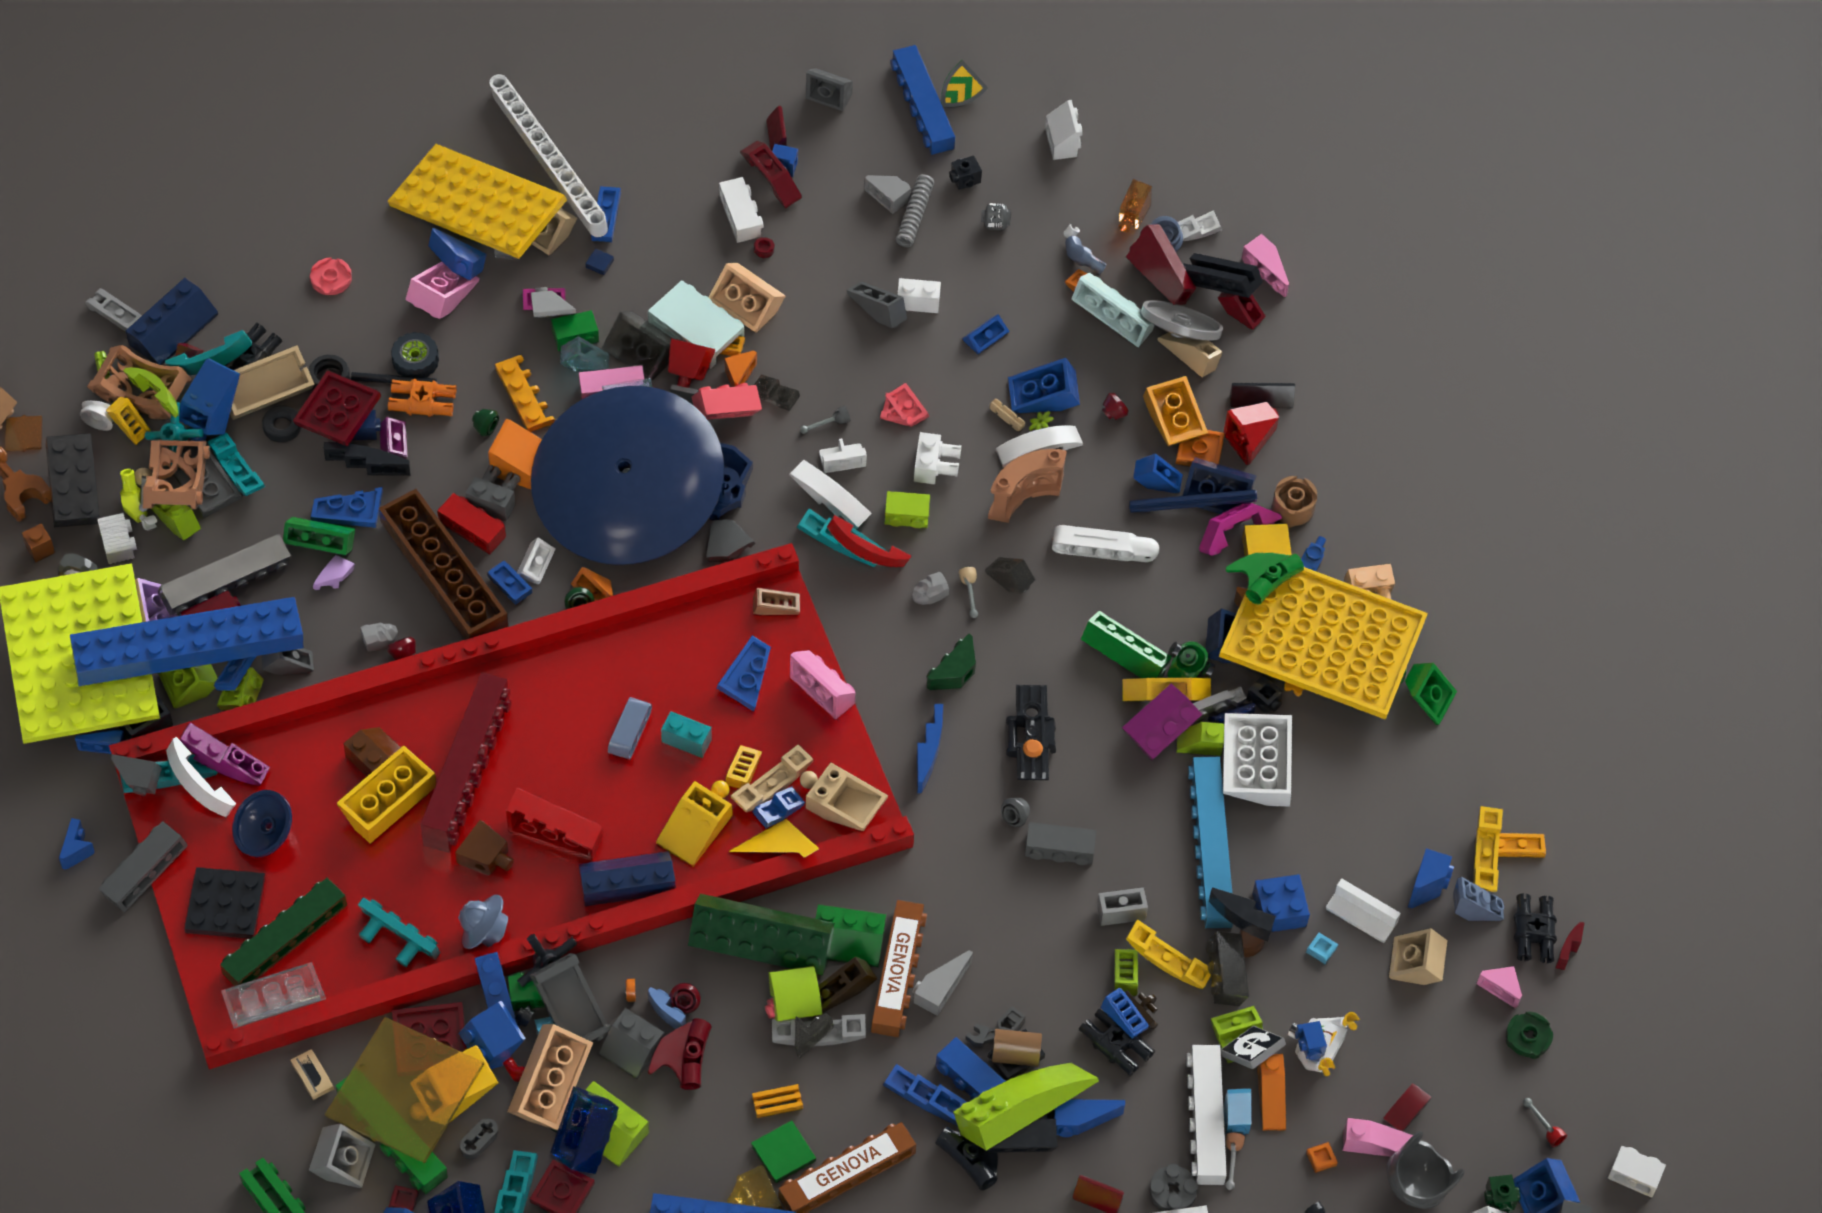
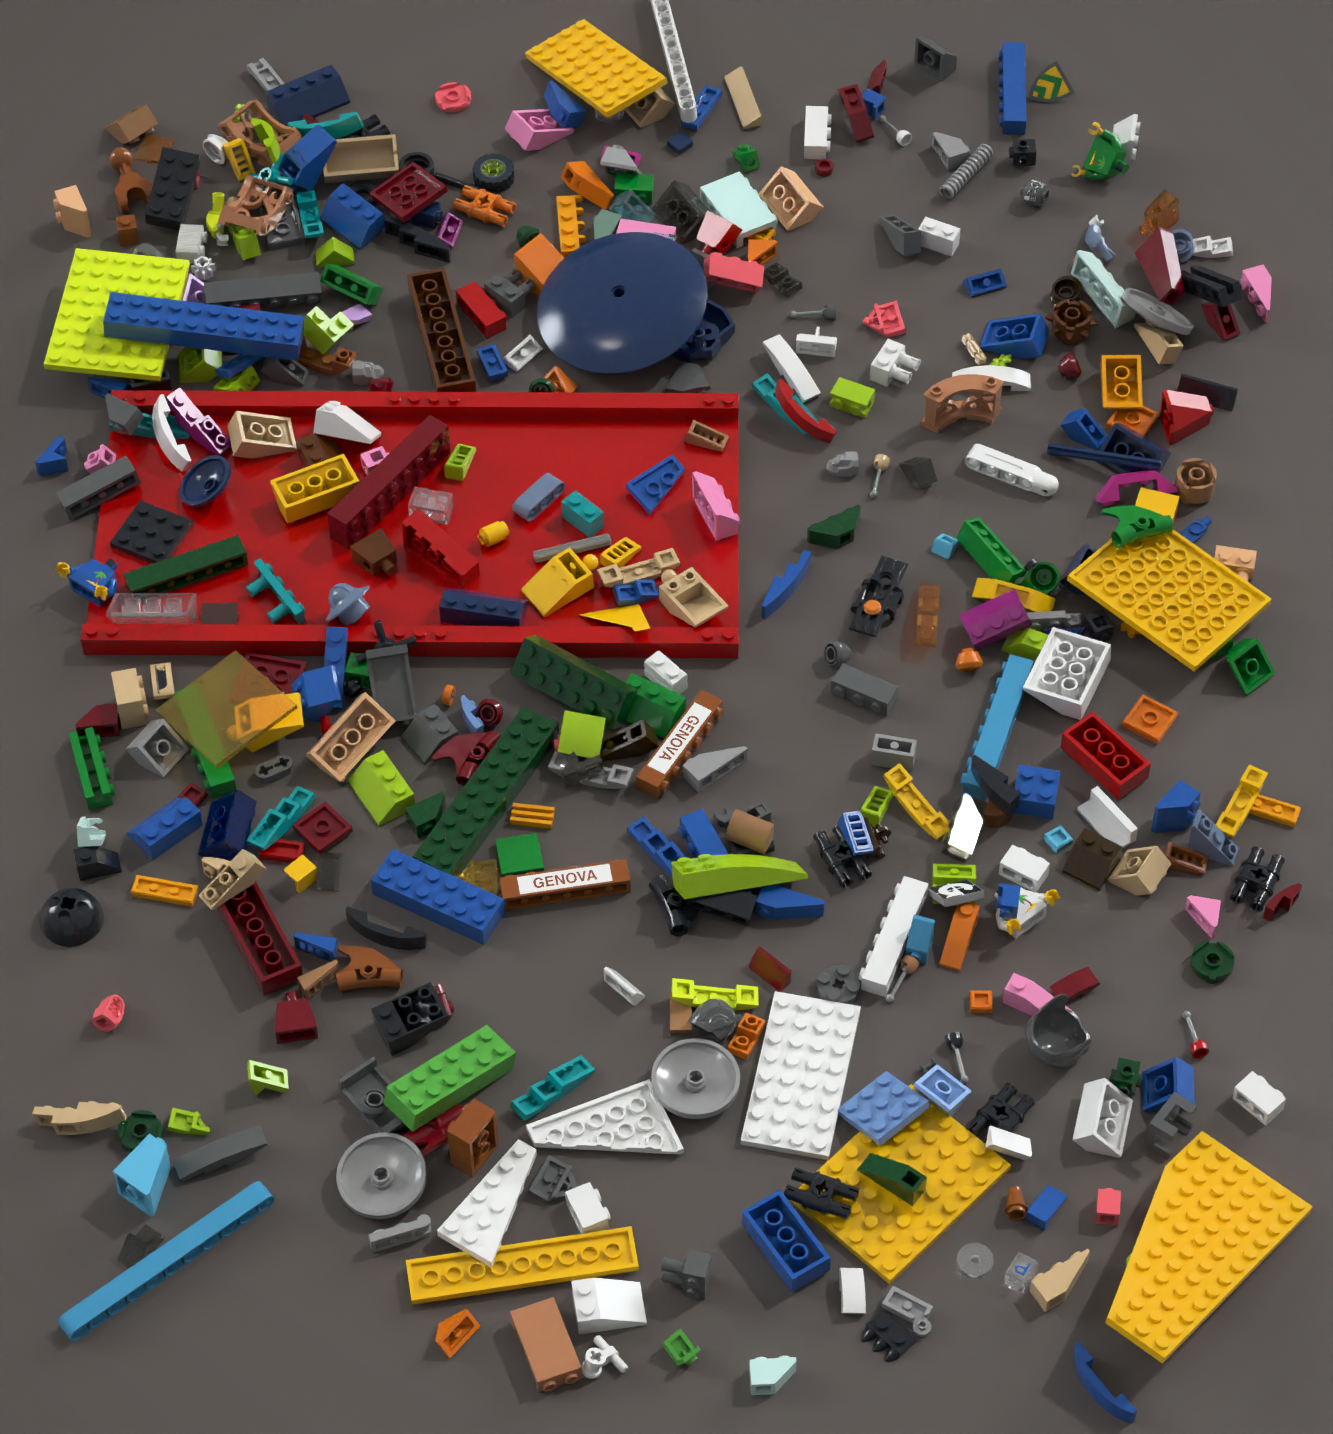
camera: 25 degrees right, 5 degrees down
blue wing [311,487,383,528] -> none
clear blue slope [550,1086,619,1174] -> none
none -> blue torso [55,559,118,607]
none -> dark red slope [75,704,120,737]
none -> bright pink brick [84,444,116,474]
none -> tan brick [111,668,149,729]
none -> white gear [191,256,216,280]
none -> clear smoke piece [199,602,239,624]
none -> tan slope [227,411,297,459]
none -> dark orange slope [297,335,357,376]
none -> lime brick [303,306,354,355]
none -> white slope [313,401,381,444]
none -> lime slope [315,237,355,268]
none -> blue slope [320,183,385,250]
none -> bright pink brick [360,446,389,475]
none -> dark green slope [405,791,446,838]
none -> clear brick [408,487,454,525]
none -> dark green brick [413,706,559,878]
none -> lime slope [444,444,476,481]
none -> yellow brick [478,521,509,547]
none -> light grey axle [533,534,611,563]
none -> orange slope [561,161,614,210]
none -> sand green slope [592,209,622,240]
none -> white brick [644,651,688,694]
none -> tan slope [724,66,761,129]
none -> green bracket [732,144,760,172]
none -> white hinge [879,115,913,147]
none -> clear orange slope [915,584,940,647]
none -> medium azure slope [931,534,960,559]
none -> orange cone [955,648,983,671]
none -> white brick [999,845,1050,892]
none -> reddish brown brick [1045,299,1098,345]
none -> dark brown piece [1050,276,1082,305]
none -> red brick [1060,711,1151,800]
none -> dark brown slope [1062,828,1122,891]
none -> green torso [1070,122,1129,181]
none -> orange tile [1122,694,1179,745]
none -> dark orange slope [1163,842,1208,875]

